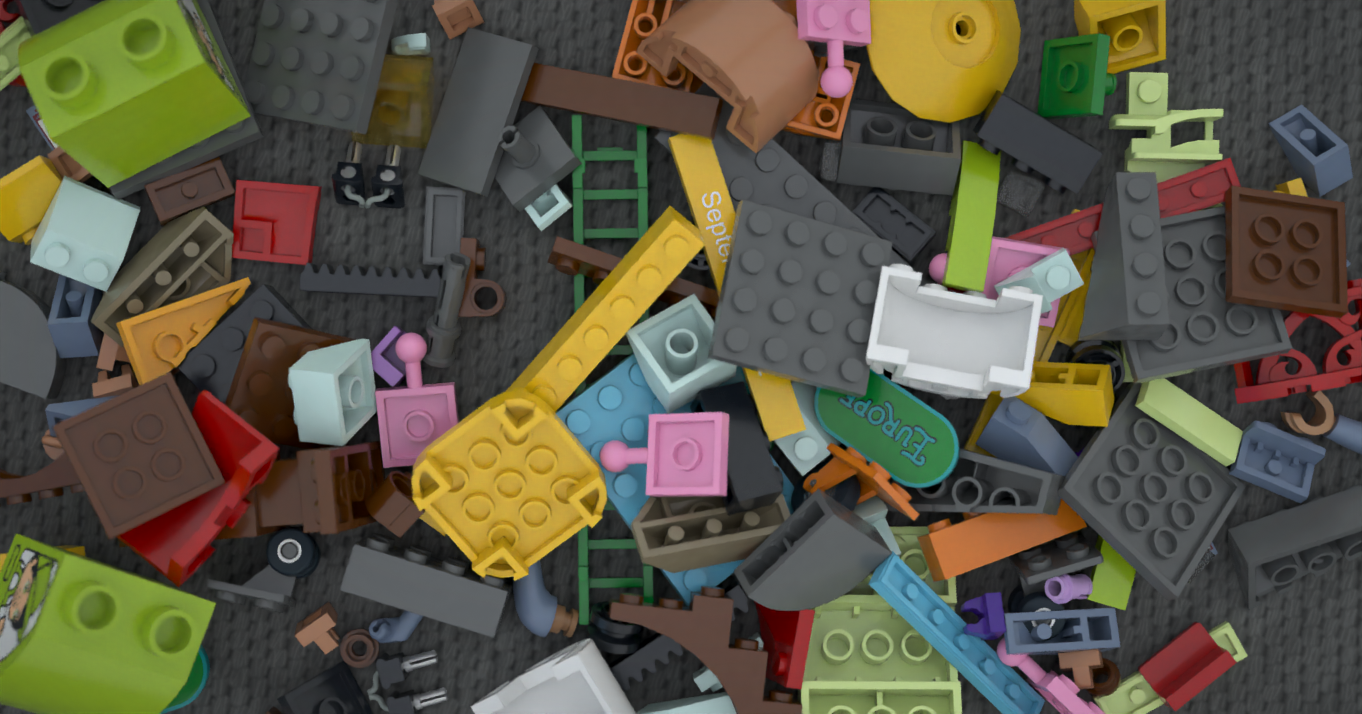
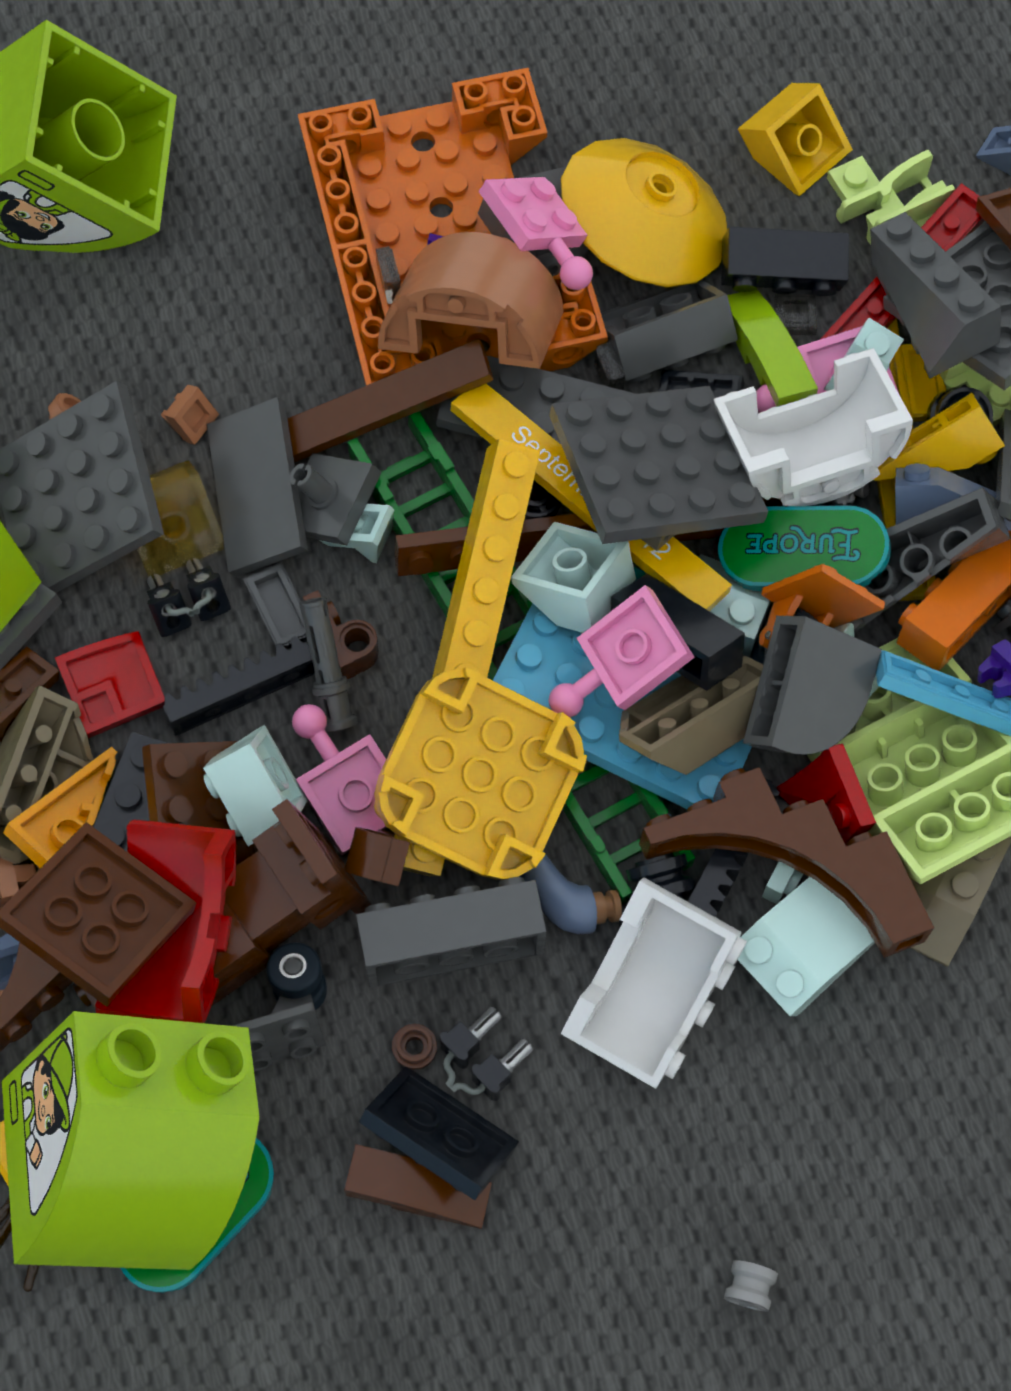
camera: 30 degrees left, 20 degrees down
nougat tile [294,602,340,655] -> none
sand blue arm [369,610,424,643] -> none
medium lavender panel [371,326,406,387] -> none
light aqua tile [391,33,431,57] -> none
green tile [1038,33,1117,119] -> none

